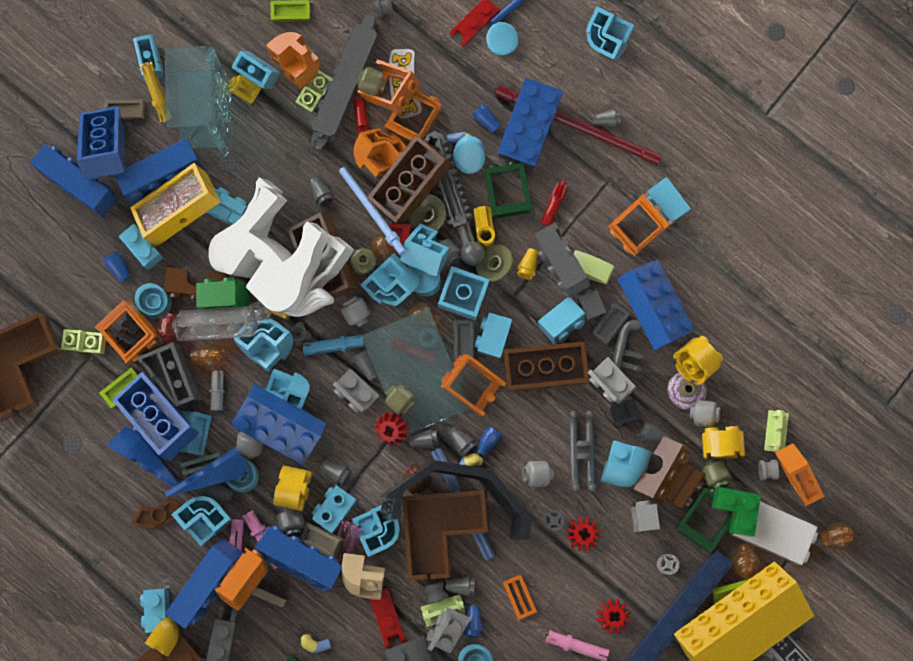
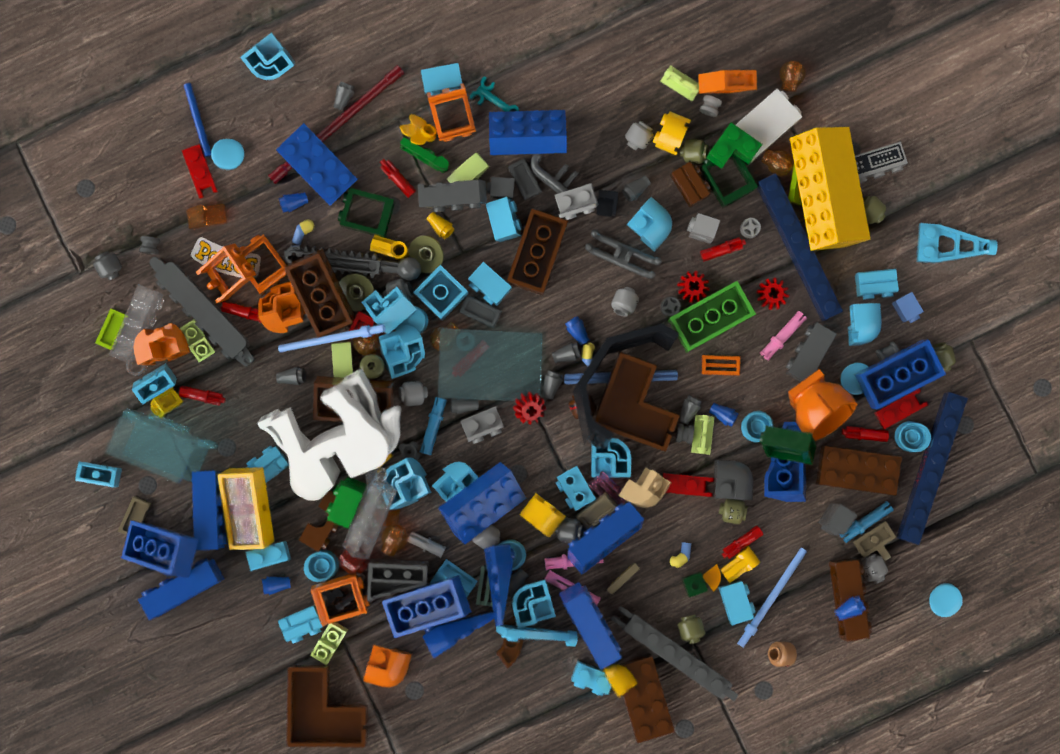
camera: 65 degrees left, 5 degrees up
lime tile [99,368,138,409] -> none
yellow pin [140,62,172,122] -> none
orange window [215,548,269,612] -> none
dark grey cone [320,459,352,485] -> none
olive head [356,67,387,96] -> none
olive head [385,384,416,415] -> none
light grey bracket [426,607,469,653] -> none
orange window [440,354,507,416] -> none
medium azure piece [453,136,485,174] -> none
arch [634,436,691,505] -> none
dish [667,372,707,410] -> none
yellow brick [673,336,723,385] -> none
none -> clear hinge [109,284,164,376]
none -> red piece [179,385,226,406]
none -> clear orange slope [187,204,227,229]
none -> medium azure brick [278,605,322,643]
none -> yellowish green slope [331,341,353,378]
none -> orange brick [364,645,413,688]
none -> yellow plate [400,114,437,145]
none -> green hinge [400,137,449,173]
none -> teal bar [470,76,520,112]
none -> medium azure plate [496,624,578,647]
none -> bright green brick [668,281,756,353]
none -> red piece [700,237,746,262]

